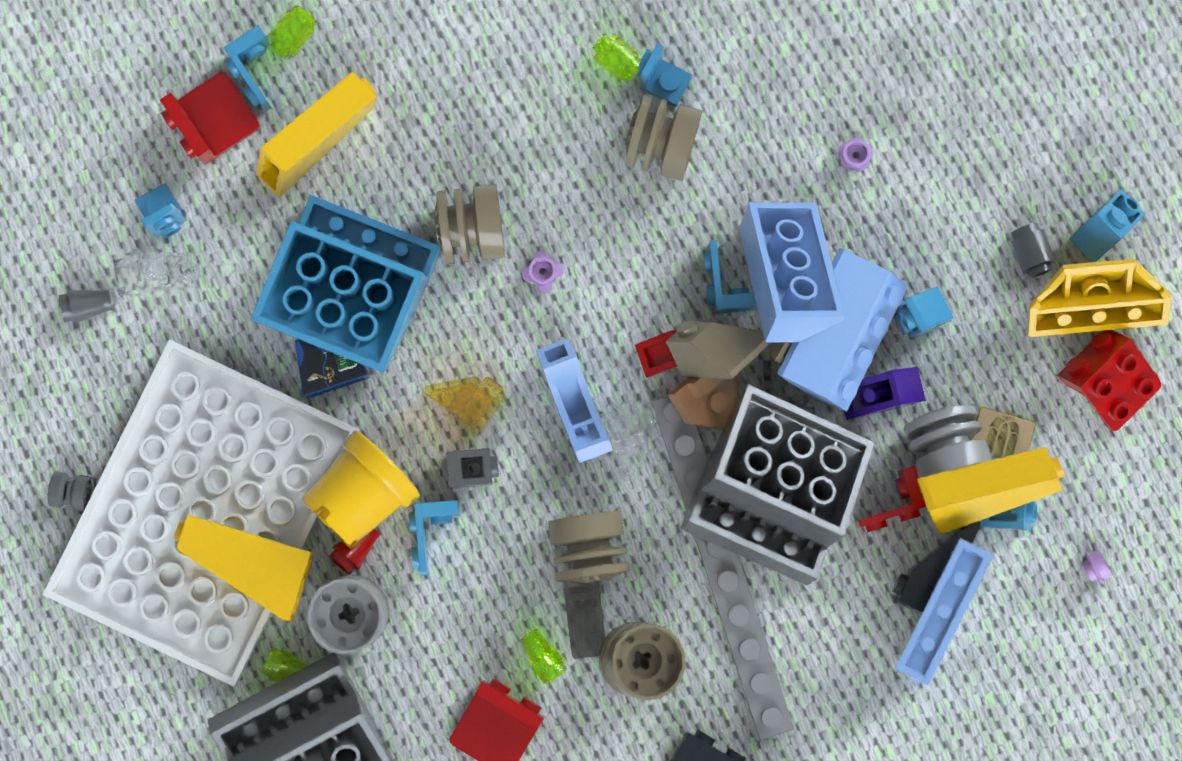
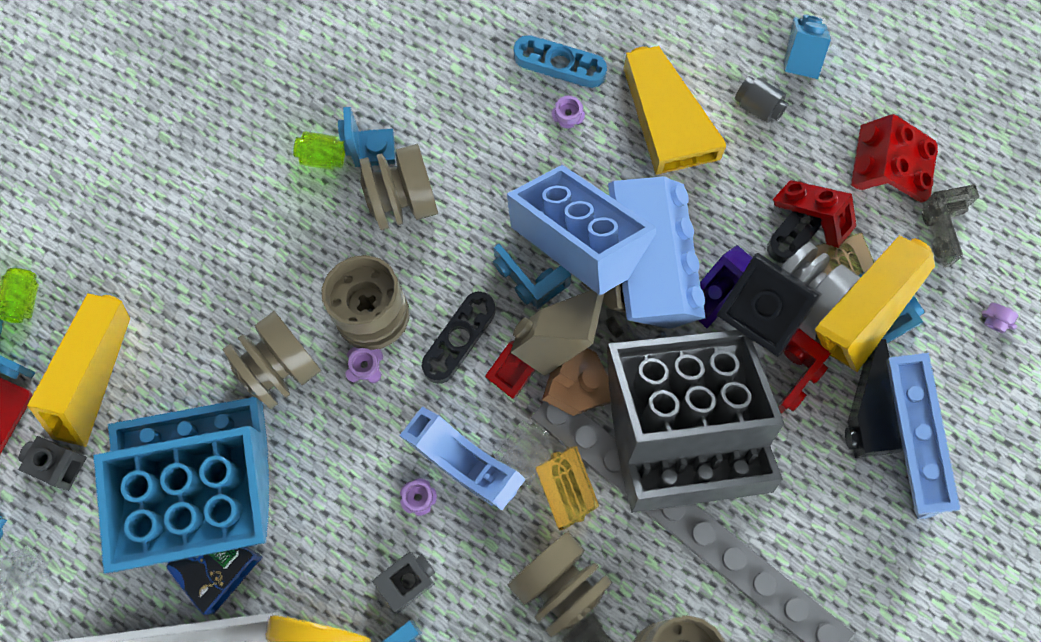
camera: 30 degrees left, 10 degrees down
clear yellow slope [422,376,506,433] -> none
dark azure slope [895,286,954,340] -> none
yellow wedge [1027,259,1172,337] -> none
none -> dark grey brick [18,436,87,491]
none -> dark tan wheel [322,255,410,350]
none -> lavender plate [400,478,437,516]
none -> black beam [422,291,496,384]
none -> dark azure beam [514,35,607,88]
none -> clear yellow piece [535,445,599,531]
none -> yellow slope [623,46,727,175]
none -> black tile [716,253,822,357]
none -> black beam [767,211,822,263]
none -> red bracket [773,180,857,248]
none -> clear smoke bracket [922,184,980,268]

